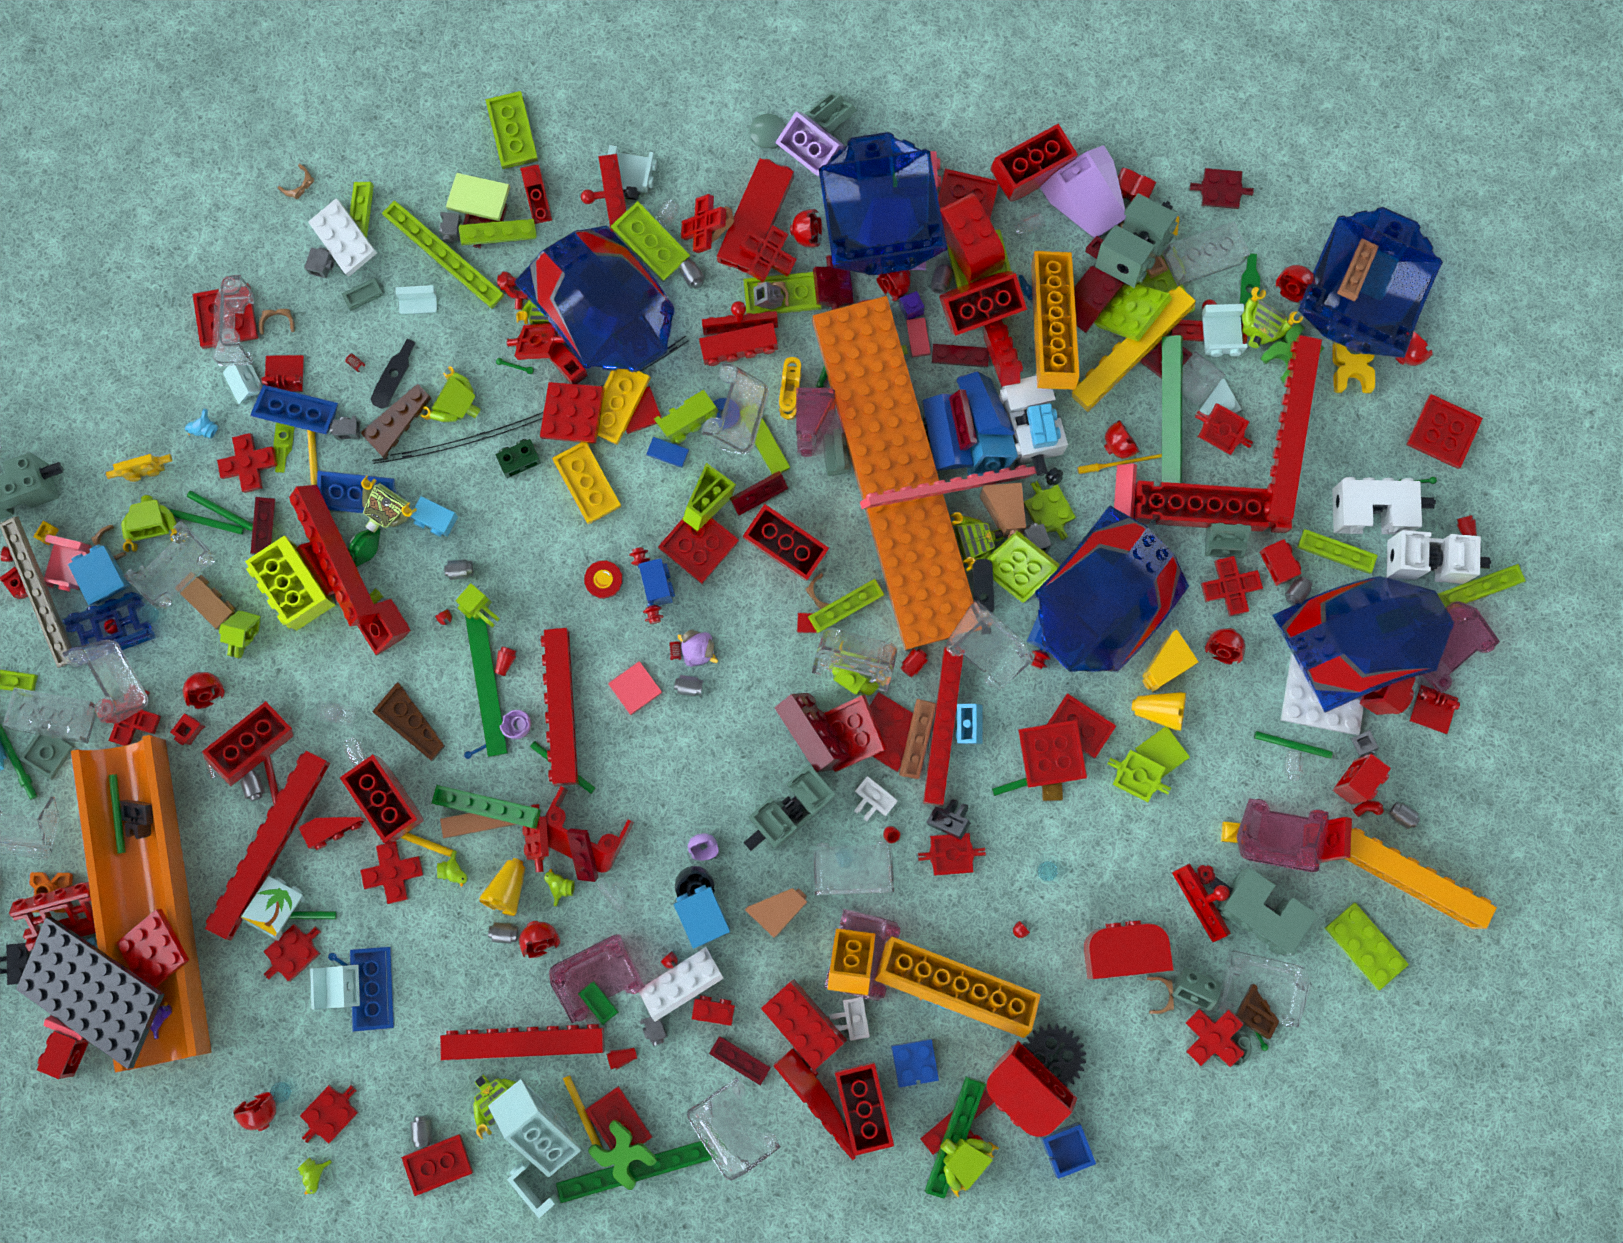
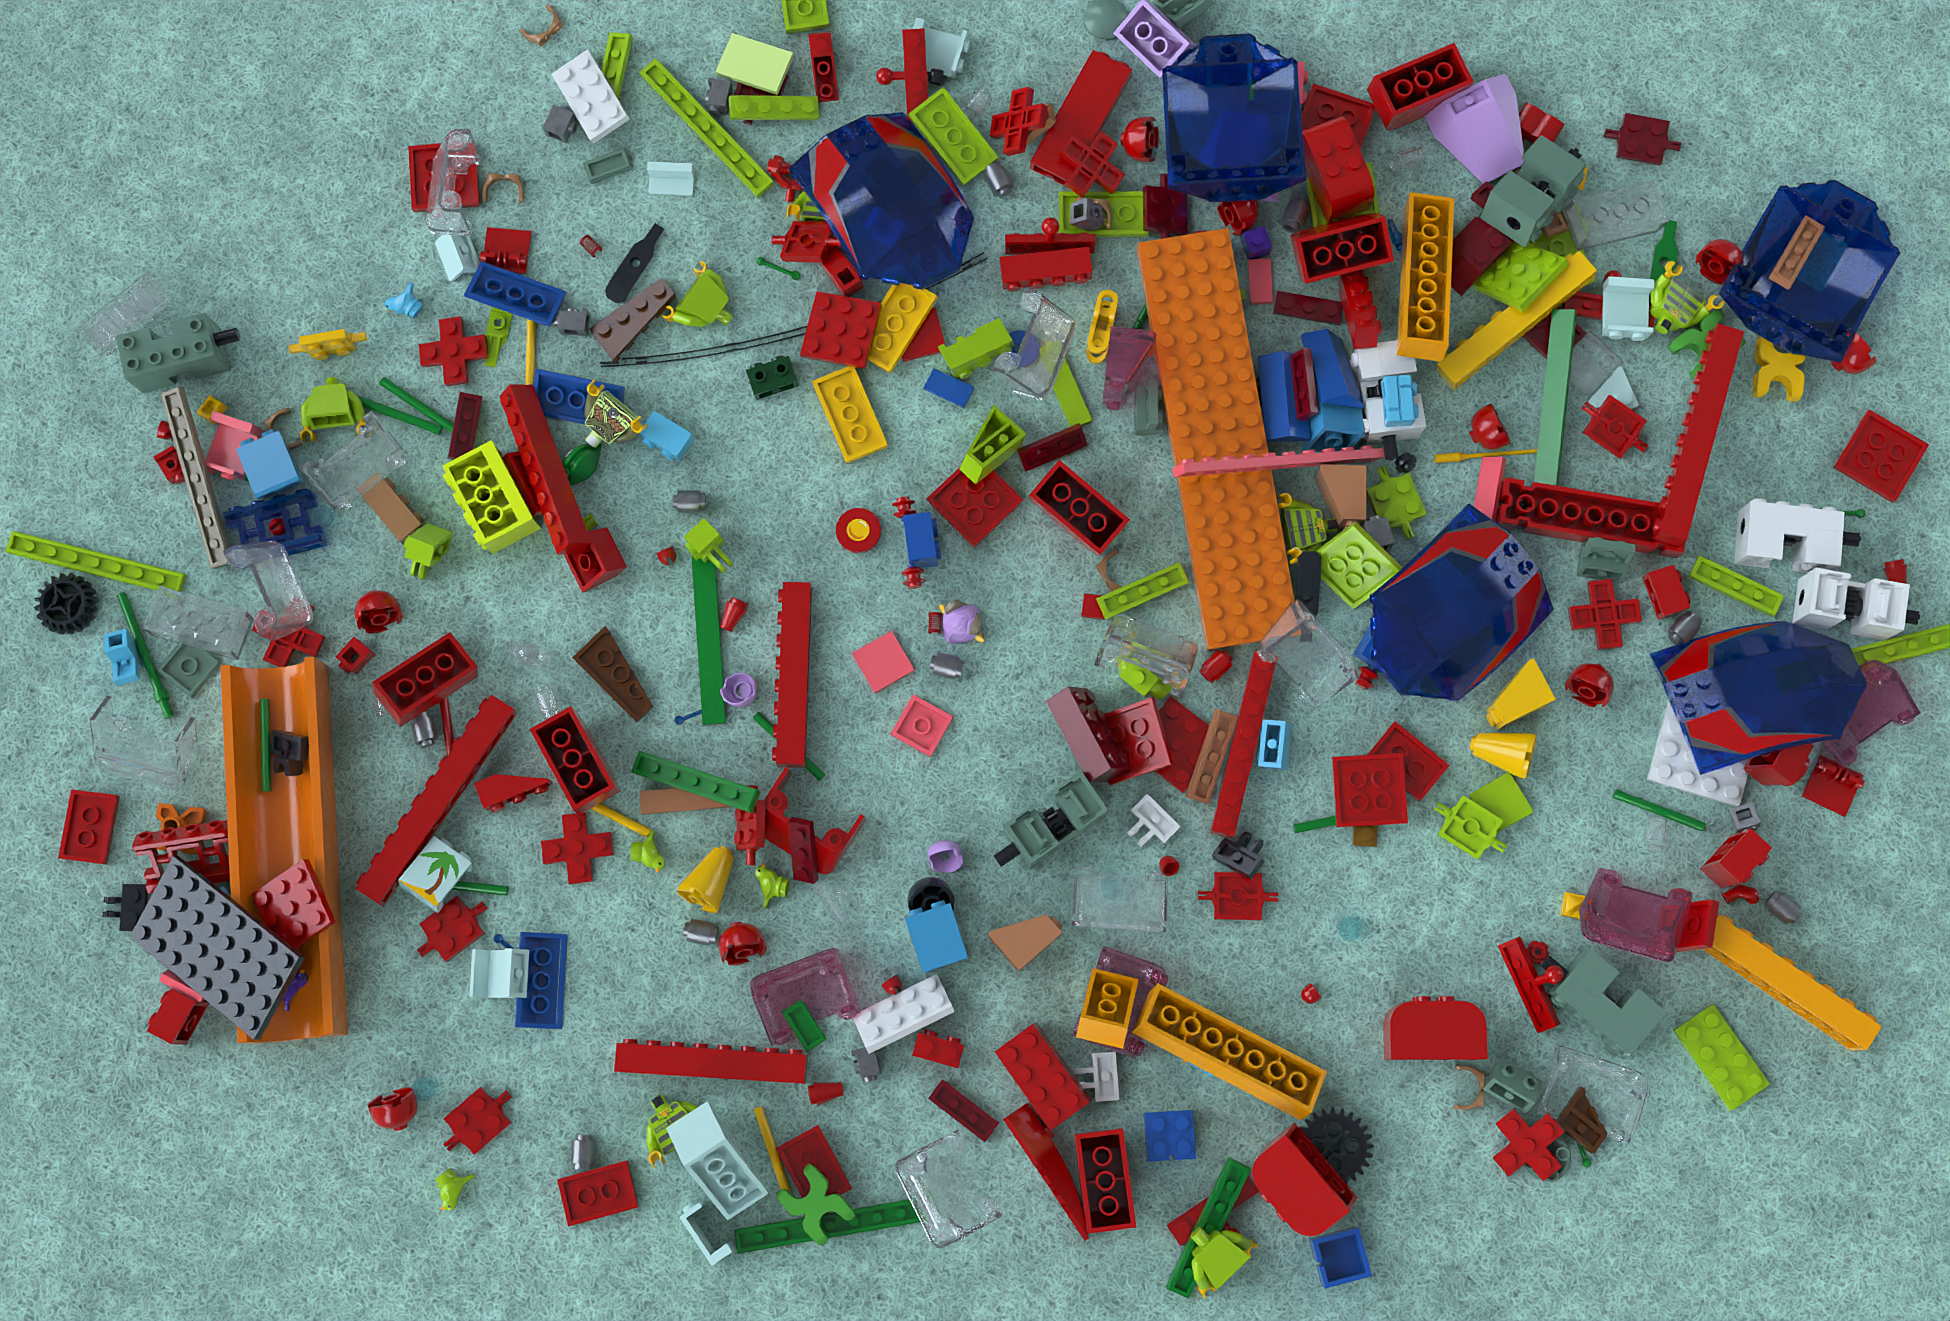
camera: 10 degrees right, 0 degrees up
none -> coral tile [890,695,953,757]

